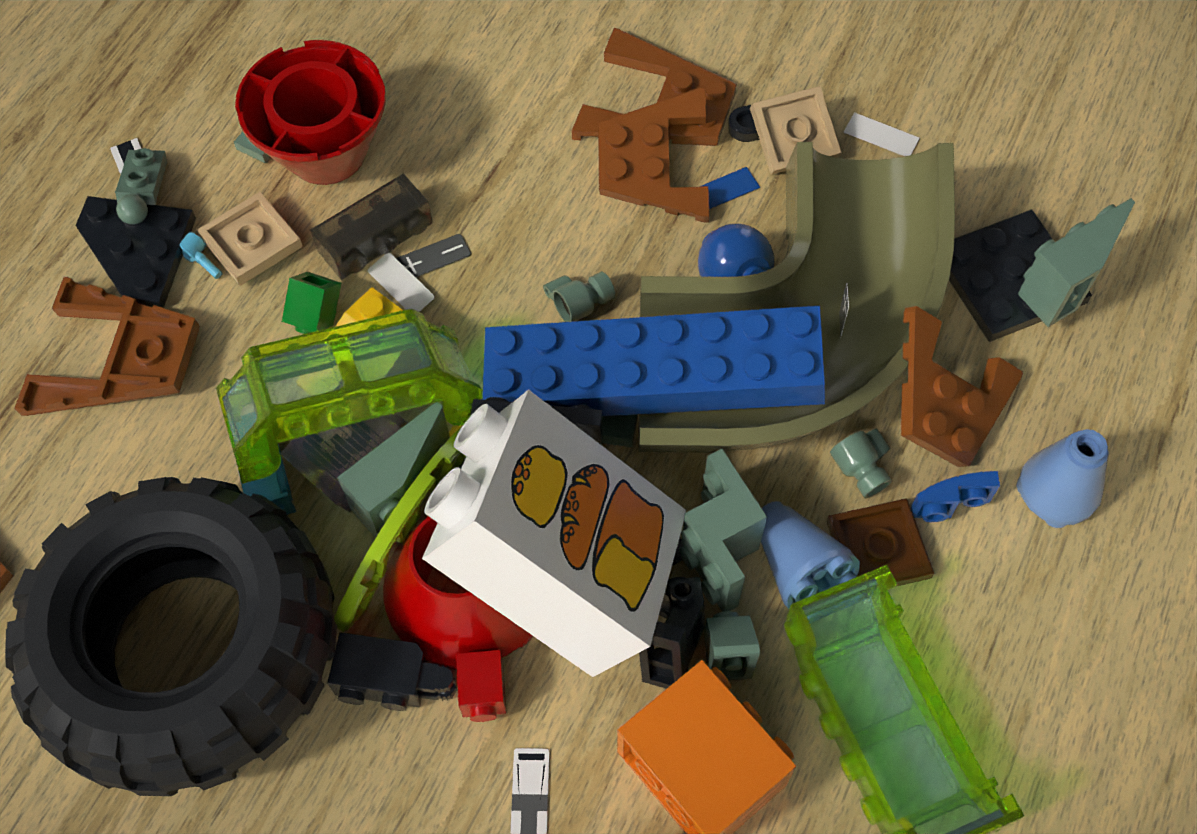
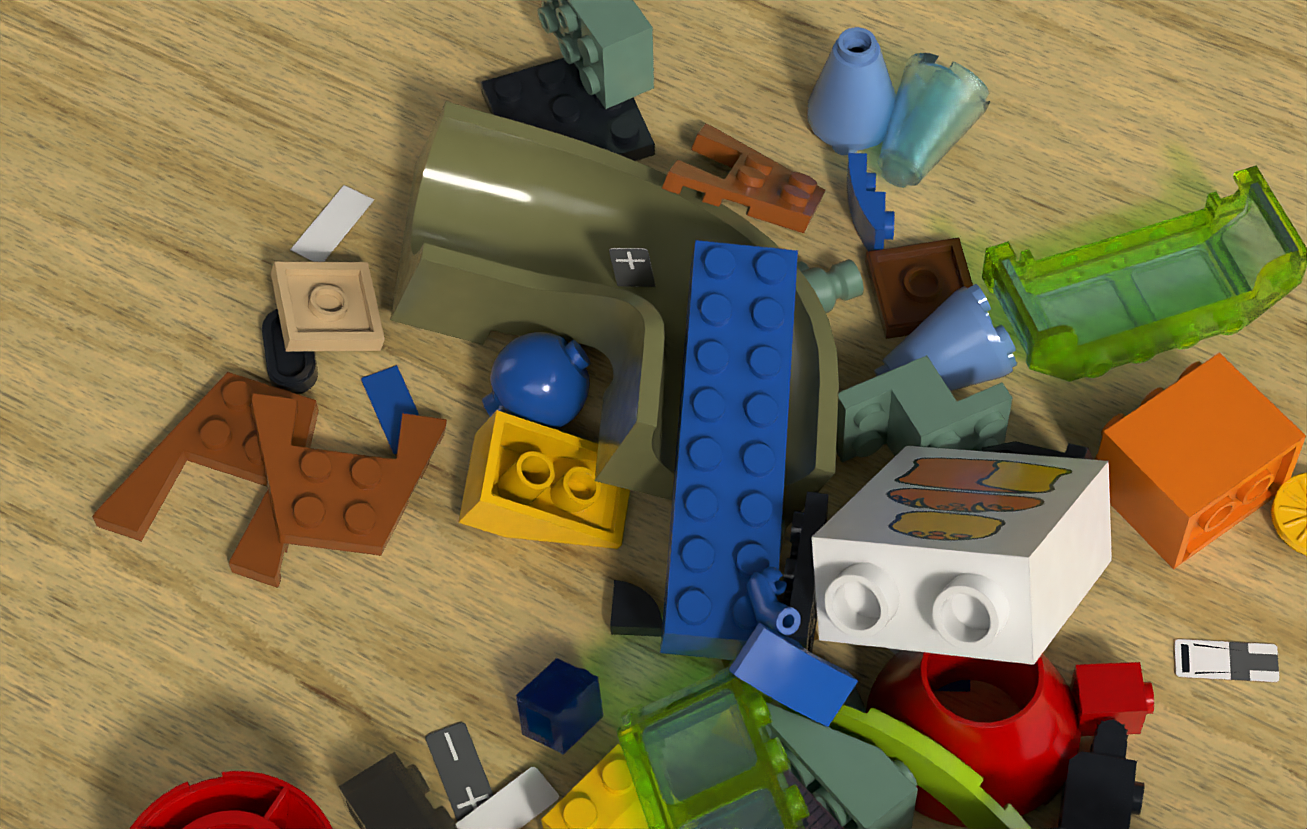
camera: 85 degrees left, 5 degrees down
sand green piece [543,271,615,322] -> none
sand green slope [704,611,760,681] -> none
none -> yellow slope [458,410,630,549]
none -> clear blue brick [516,658,604,755]
none -> blue slope [729,623,858,727]
none -> blue arm [747,567,801,635]
none -> clear light blue cone [878,53,990,188]

